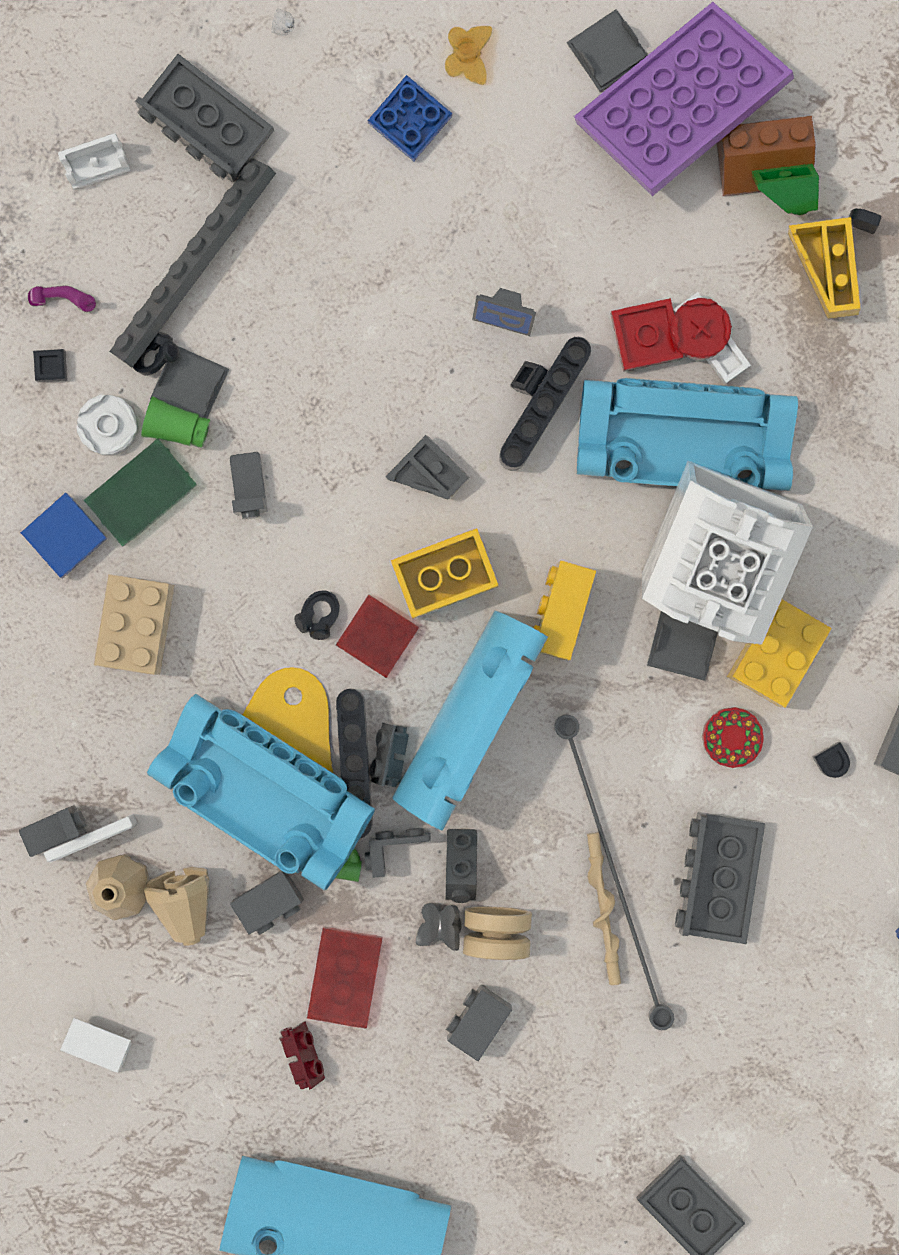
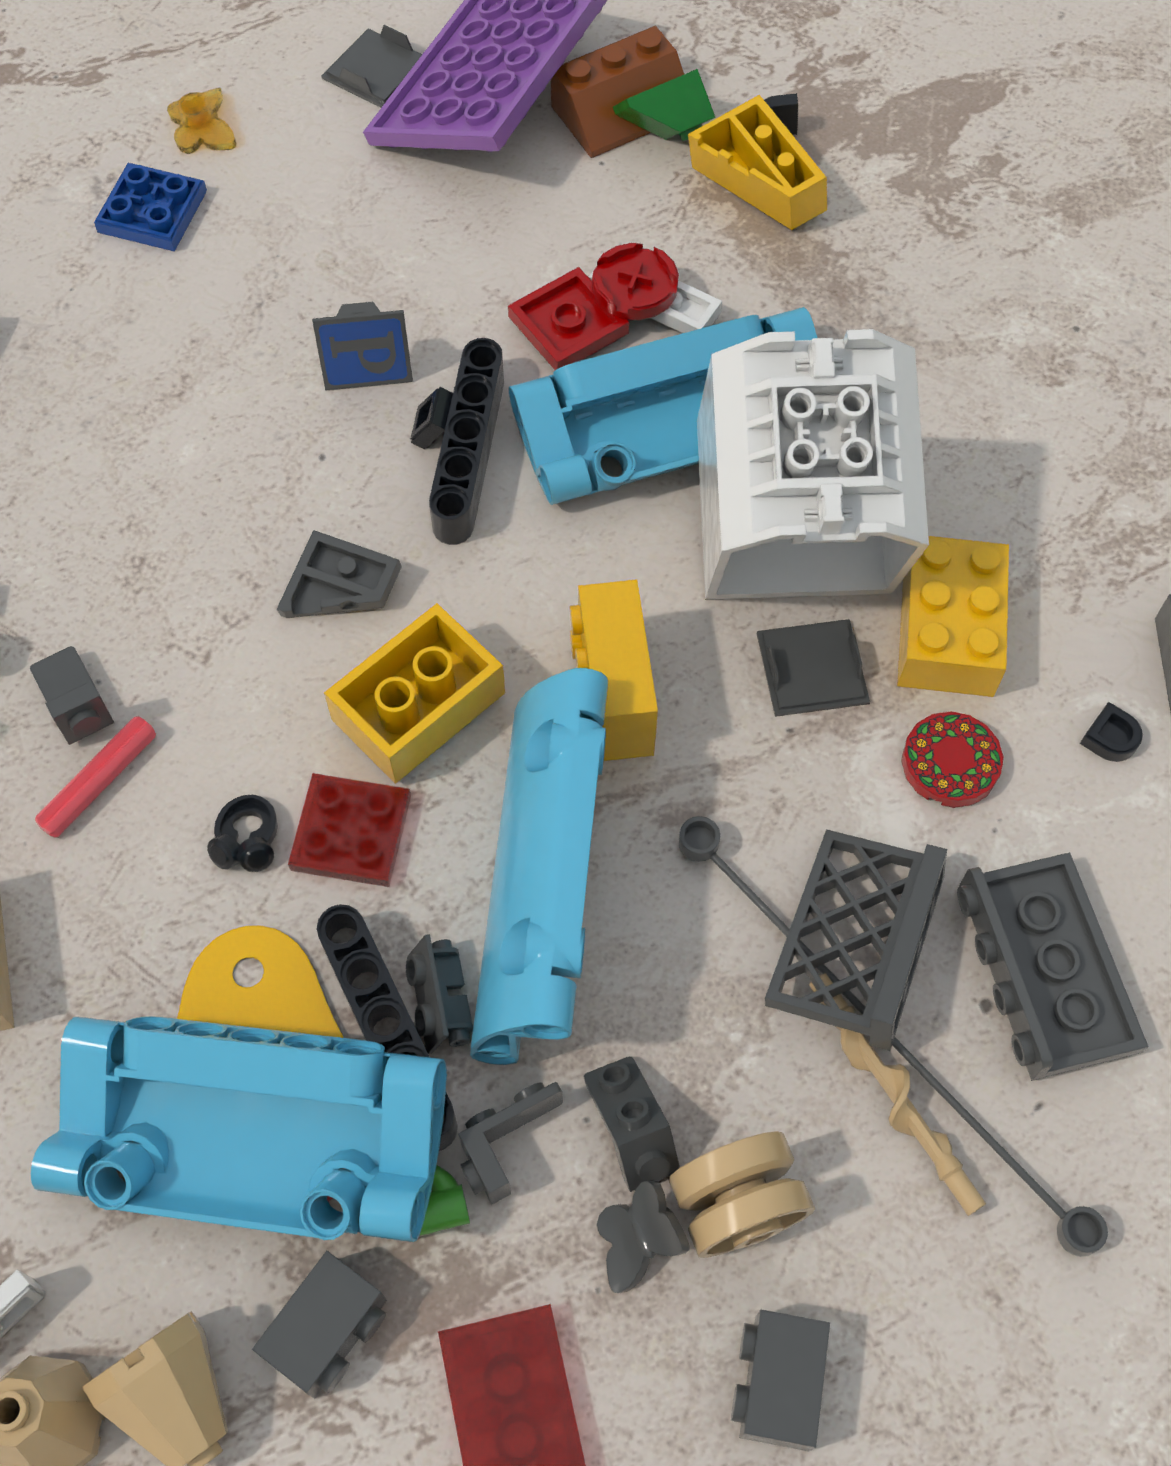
camera: 25 degrees left, 25 degrees down
none -> coral axle [35,716,156,838]
none -> dark grey fence [765,829,947,1051]

